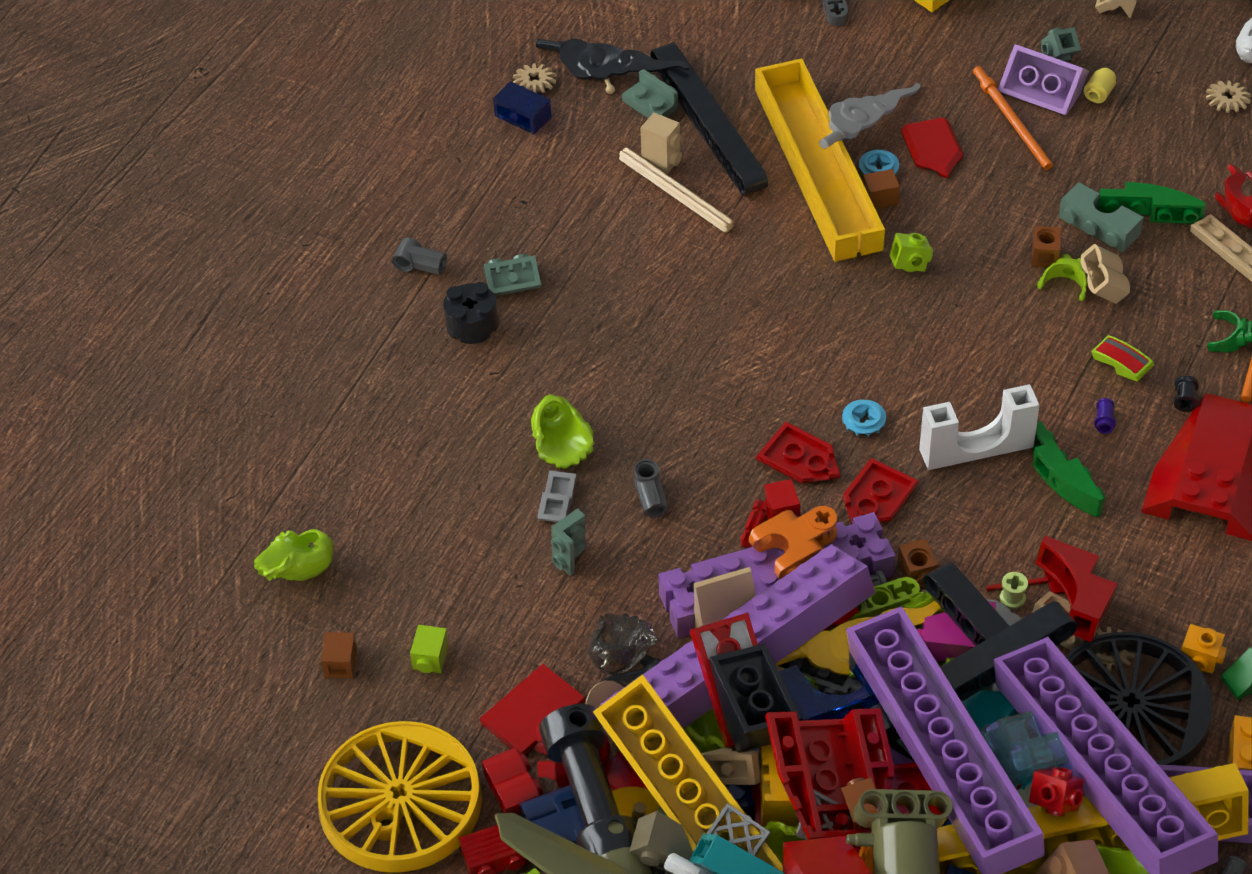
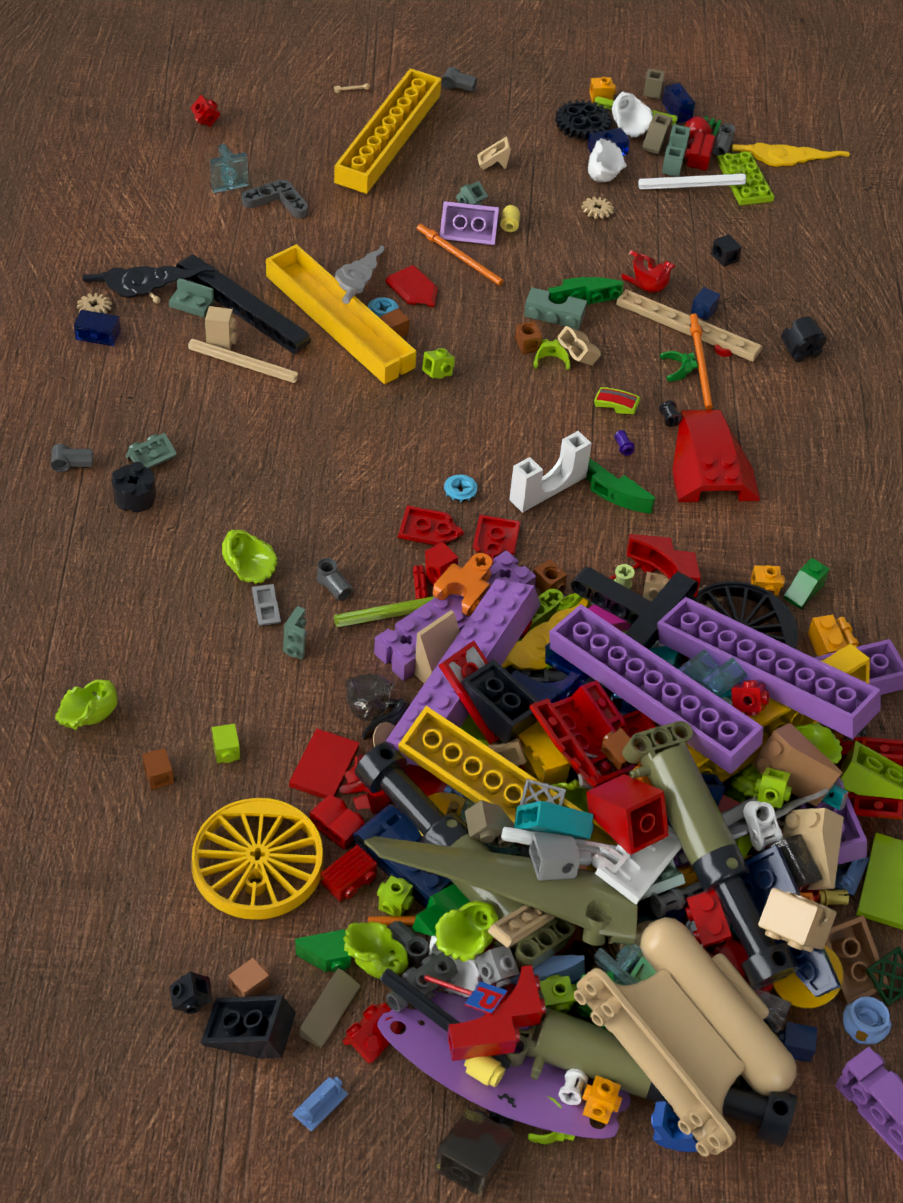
camera: 30 degrees left, 0 degrees up
none -> lime axle [334,596,435,627]

